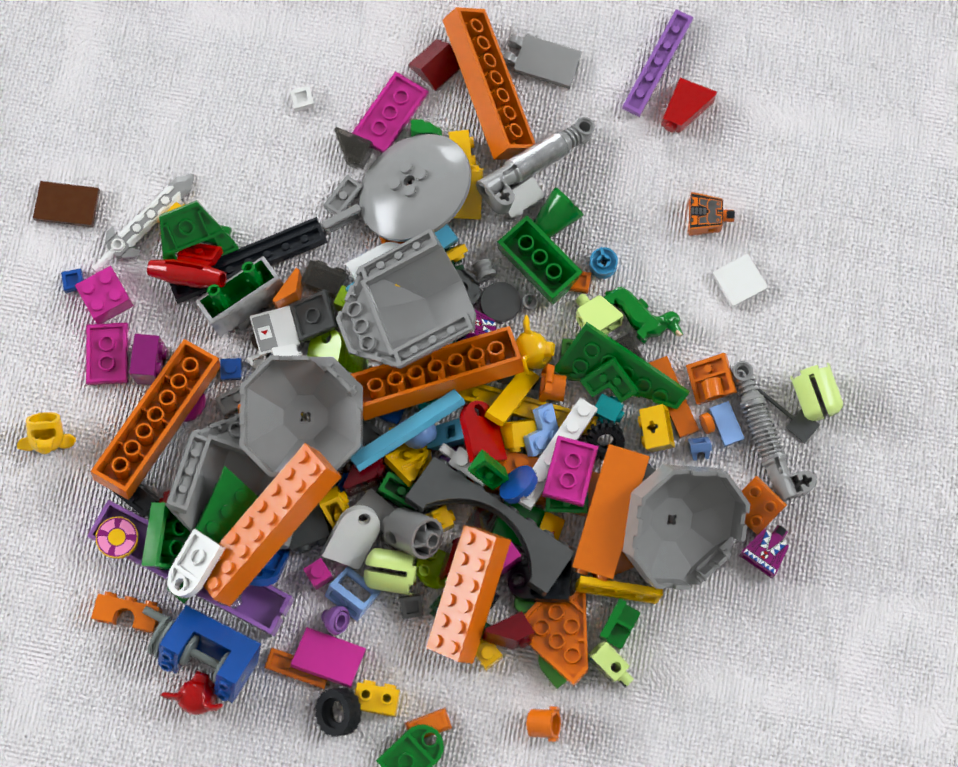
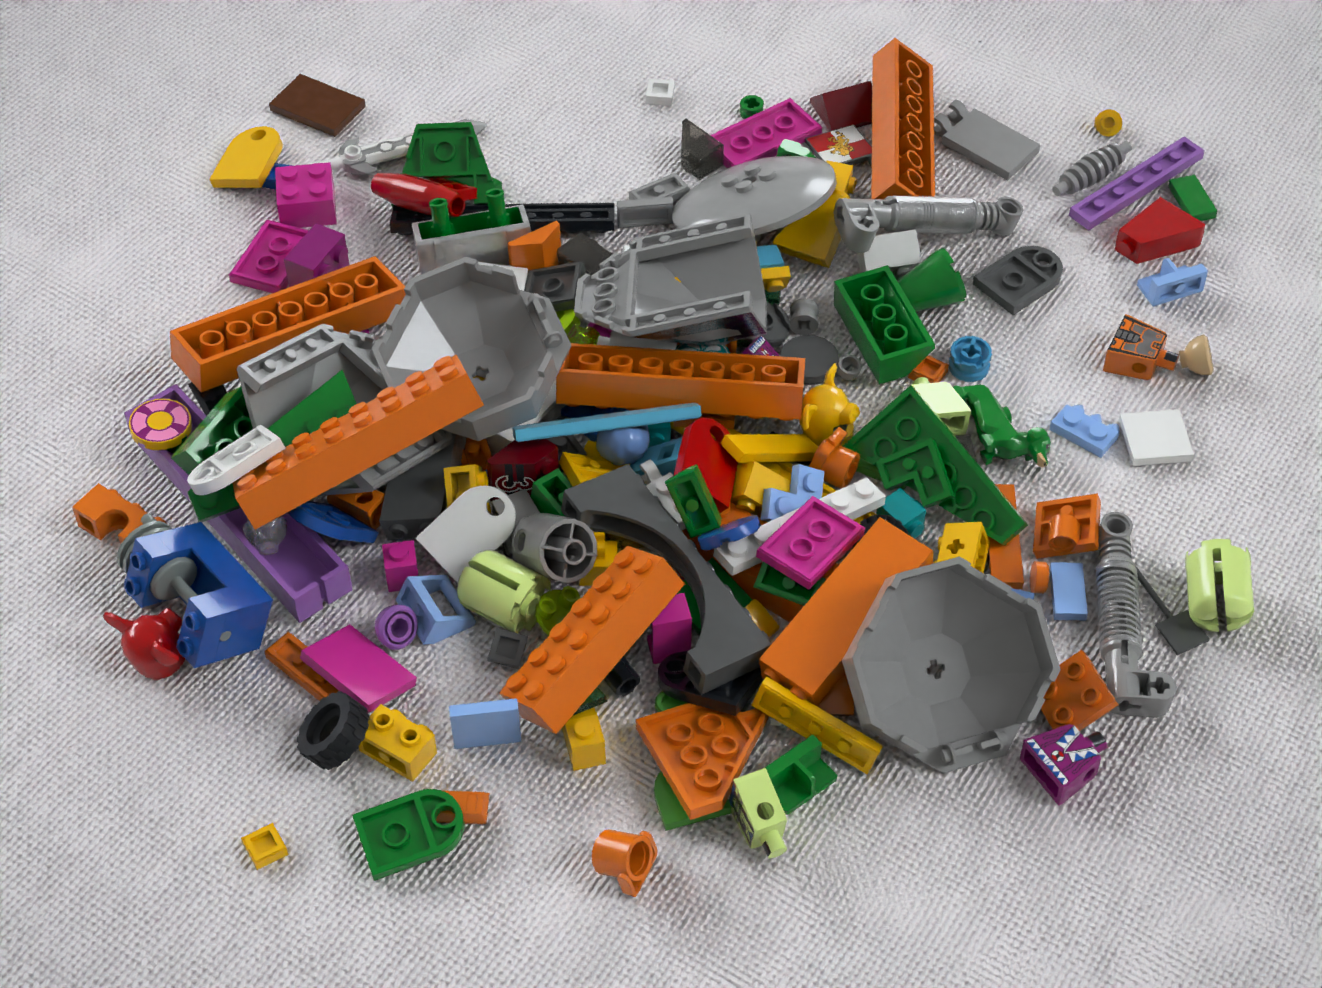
camera: 20 degrees right, 25 degrees down
yellow piece [17,412,76,454] -> none
dark red slope [482,611,535,650] -> none
none -> yellow tile [209,126,283,188]
none -> light blue tile [449,698,521,749]
none -> green bush [740,95,764,119]
none -> flag [805,125,872,169]
none -> dark grey tile [973,246,1063,315]
none -> light blue plate [1049,405,1120,458]
none -> light grey piece [1052,141,1132,196]
none -> yellow plate [1094,109,1122,137]
none -> light blue panel [1137,258,1208,306]
none -> green tile [1168,175,1217,221]
none -> tan brick [1179,334,1214,375]

